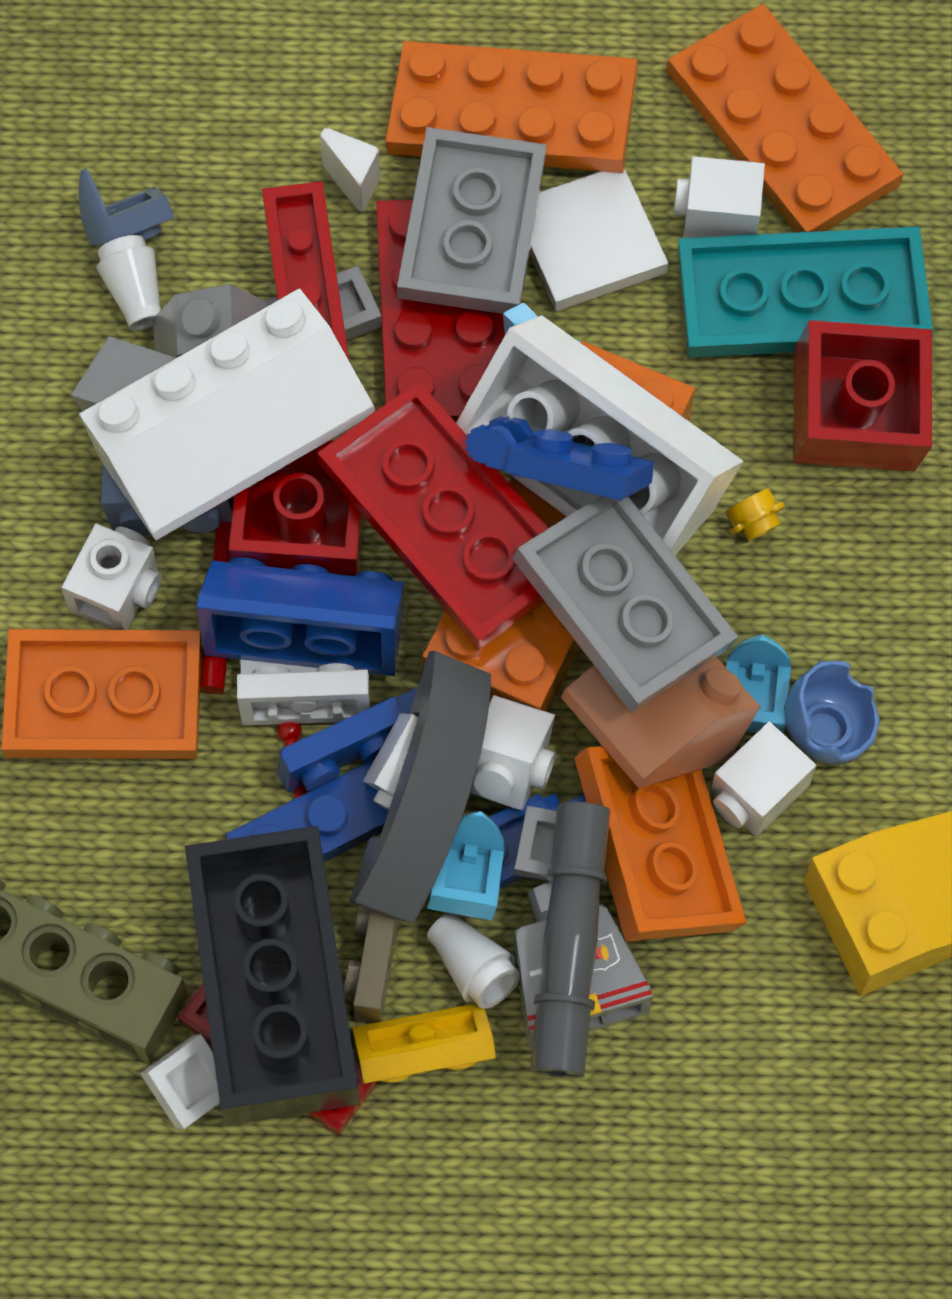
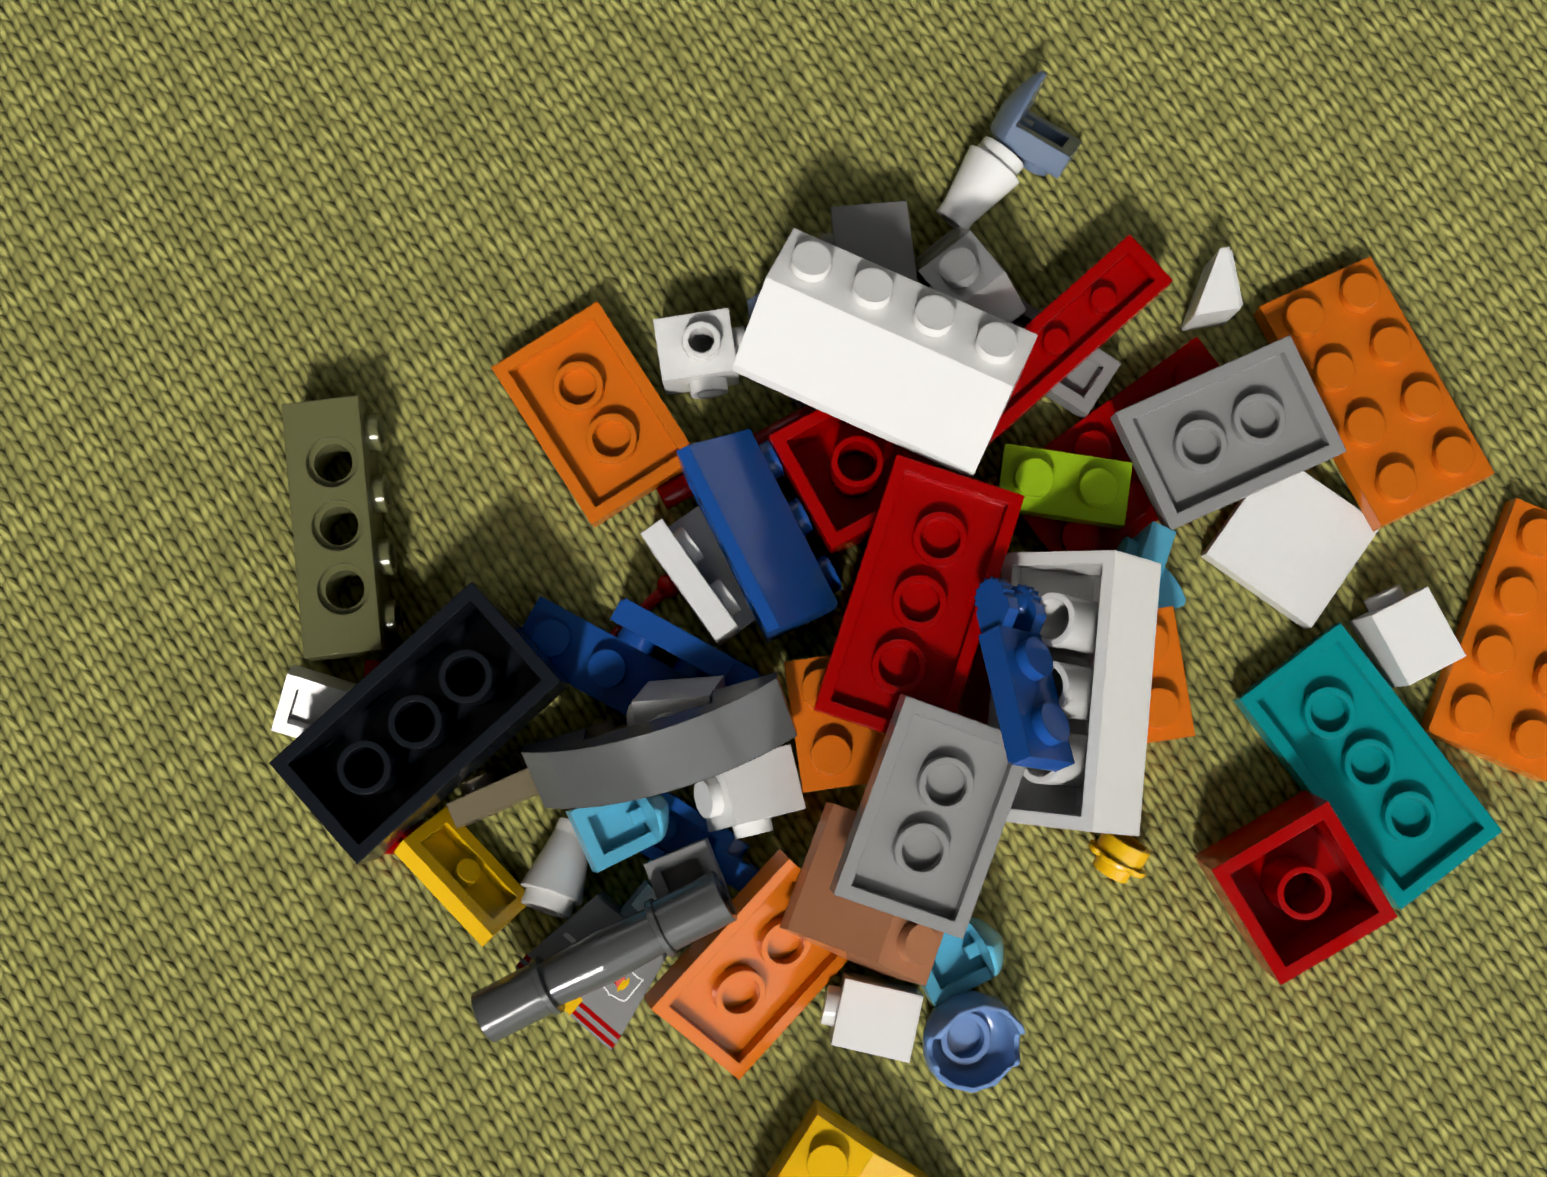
camera: 60 degrees right, 15 degrees up
none -> lime plate [996,443,1133,529]

